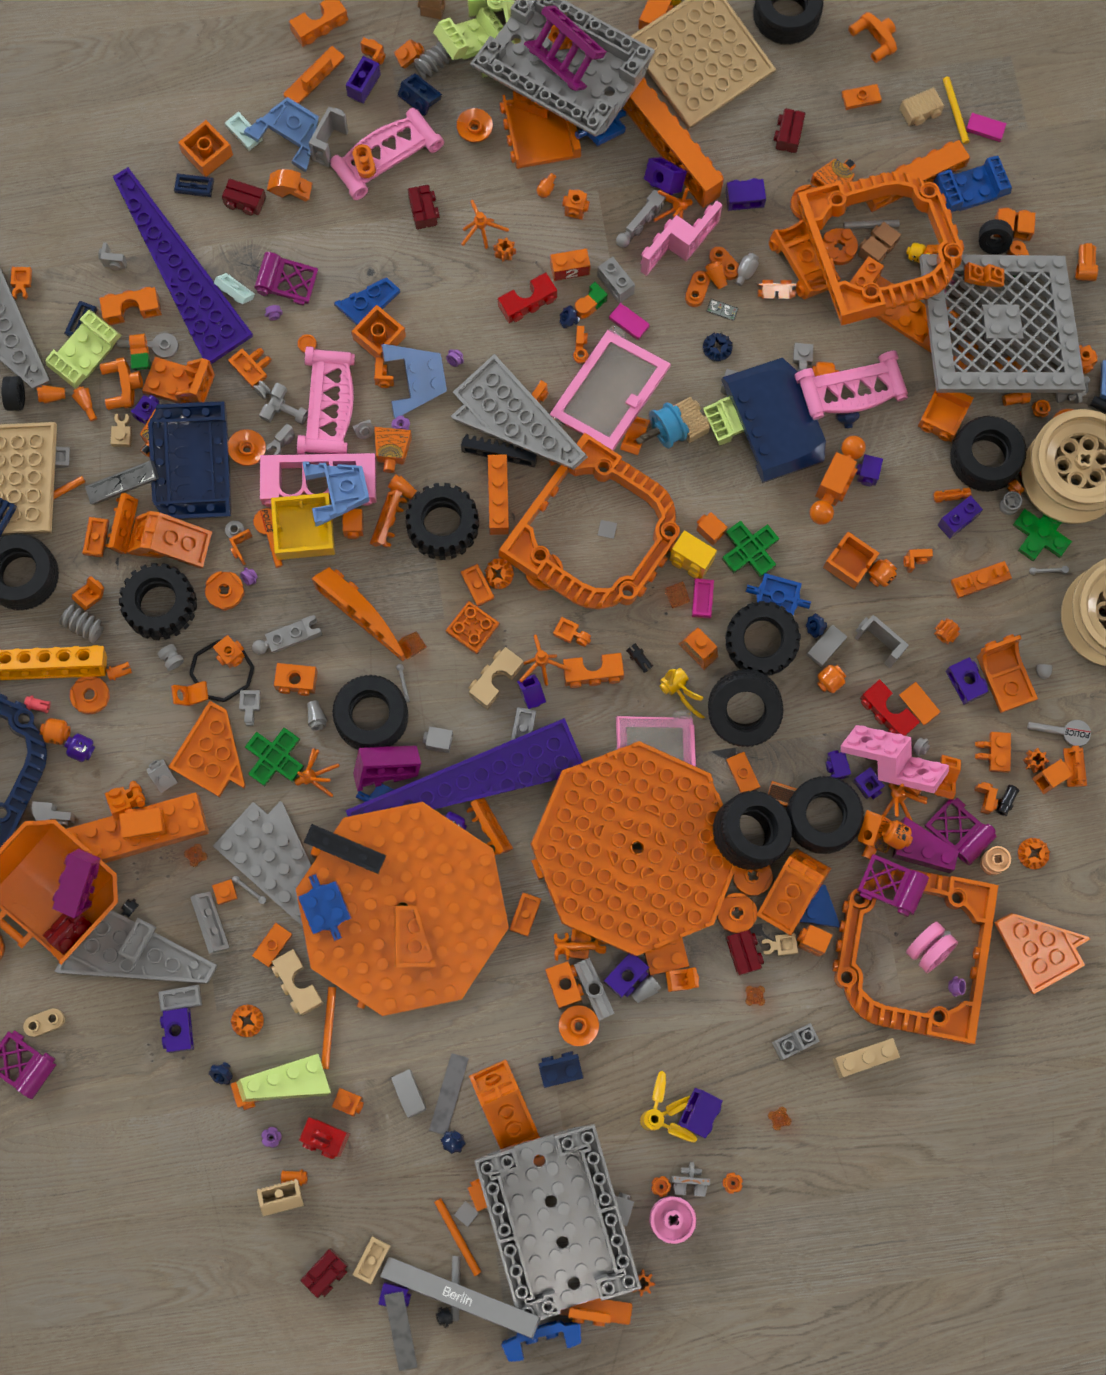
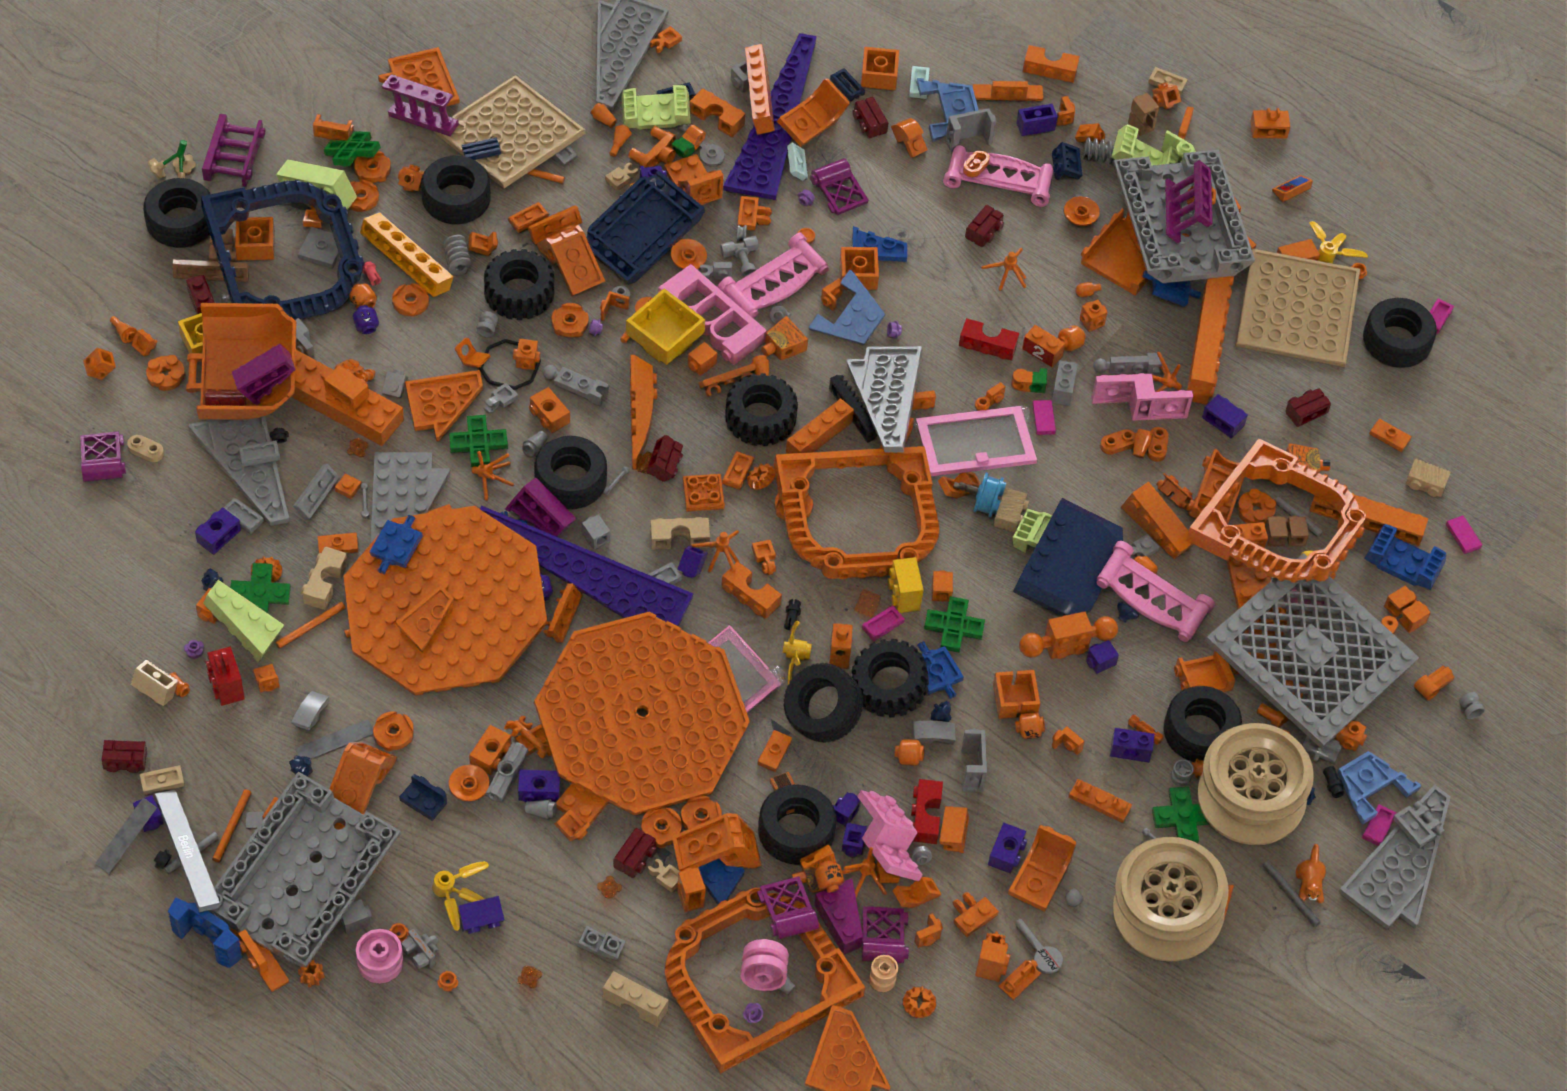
camera: 45 degrees right, 20 degrees down
black tyre [1,376,25,411] -> none
flat silver tile [85,460,159,505] -> none
orange pin [106,661,132,681] -> none
medium blue wing [302,462,370,527] -> none
black gear [304,824,387,874] -> none
medium lavender plate [391,416,410,430] -> none
orange gear [493,237,516,262] -> none
orange plate [509,892,541,937] -> none
dark blue piece [559,305,580,329] -> none
light grey sticker [598,520,617,539] -> none
dark purple brick [644,157,687,195] -> none
dark blue gear [703,332,733,361] -> none
light grey sticker [706,299,738,321] -> none
black tyre [713,790,792,870] -> none
light grey plant [735,253,759,286] -> none
orange connector [848,12,897,63] -> none
orange gear [934,618,960,644] -> none
yellow bar [942,76,970,144] -> none
orange slope [964,262,1004,287] -> none
black tyre [979,219,1013,254] -> none
black pin [995,785,1020,816] -> none
none -> green plate [230,563,291,613]
none -> orange plate [373,711,414,752]
none -> dark red brick [646,435,683,482]
none -> orange brick [745,44,775,135]
none -> orange bracket [777,78,850,147]
none -> orange head [1058,325,1086,352]
none -> orange wedge [1121,481,1193,559]

